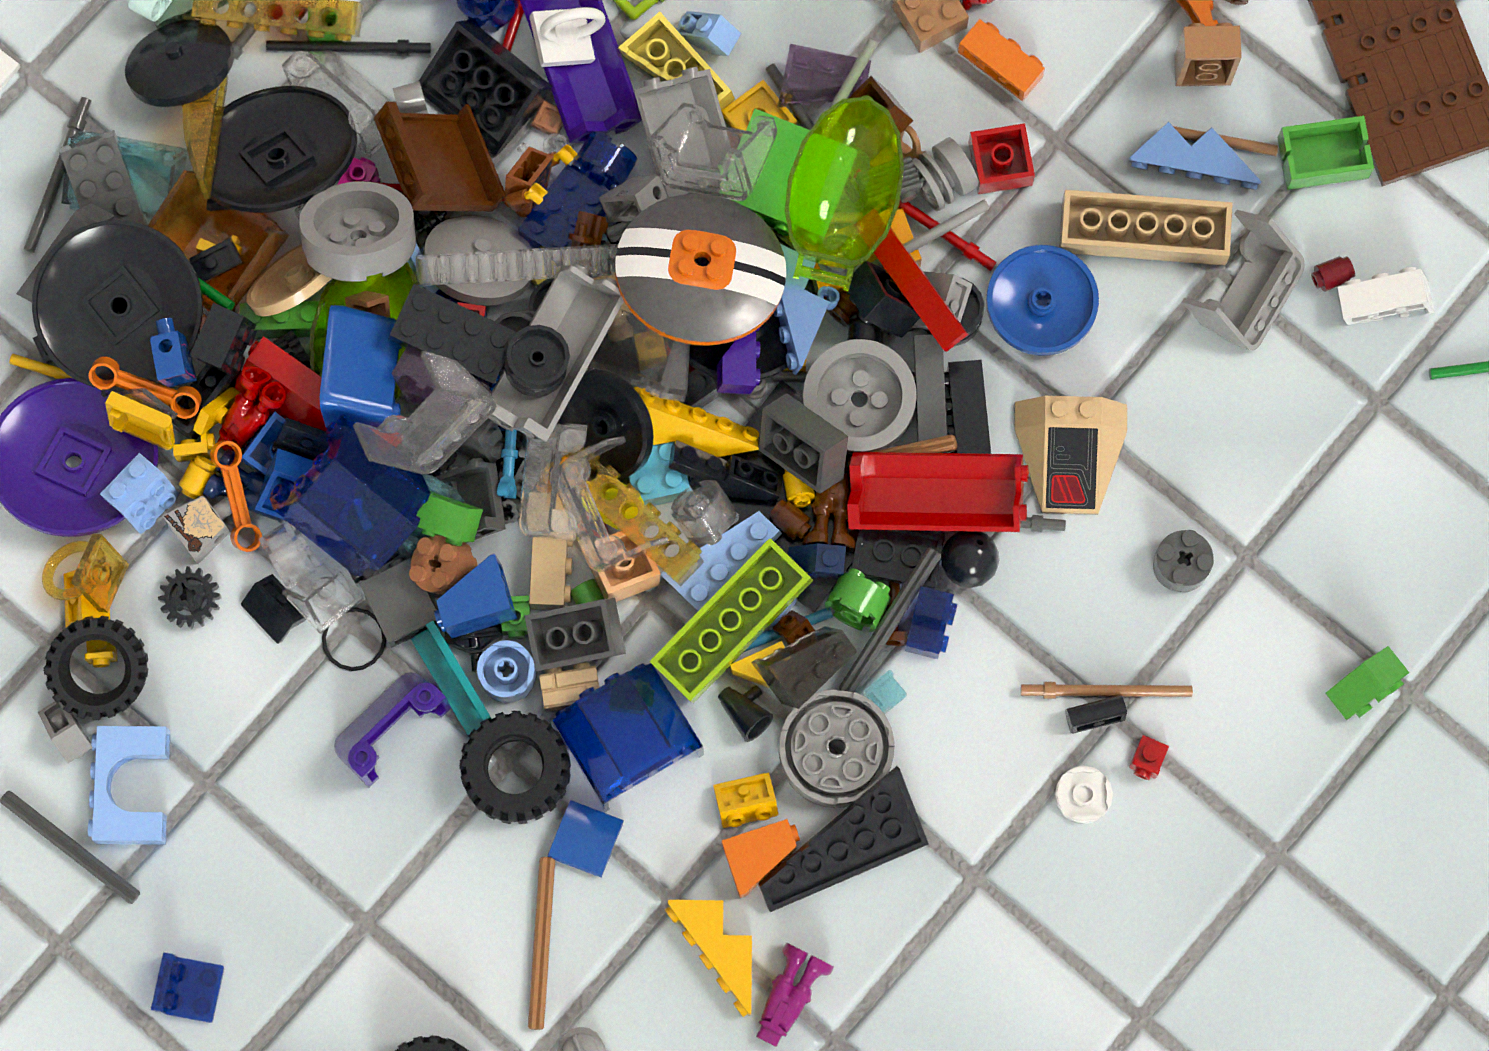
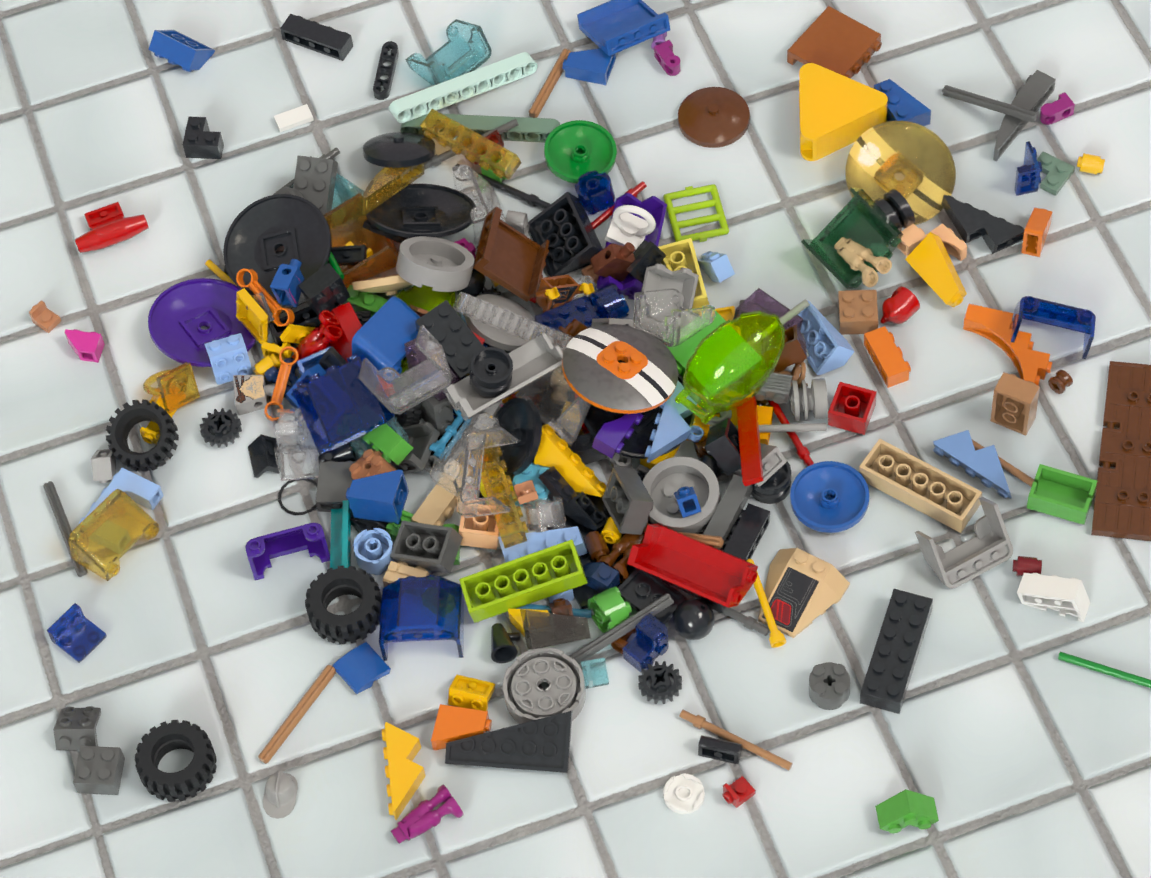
camera: 35 degrees right, 20 degrees down
none -> clear yellow windscreen [69,489,159,581]
none -> nougat bracket [514,480,539,505]
none -> copper torso [591,242,635,281]
none -> black bracket [627,240,667,283]
none -> black gear [638,661,682,704]
none -> blue brick [674,486,701,518]
none -> yellow piece [746,559,787,648]
none -> light blue wedge [796,300,855,375]
none -> black brick [860,589,933,714]

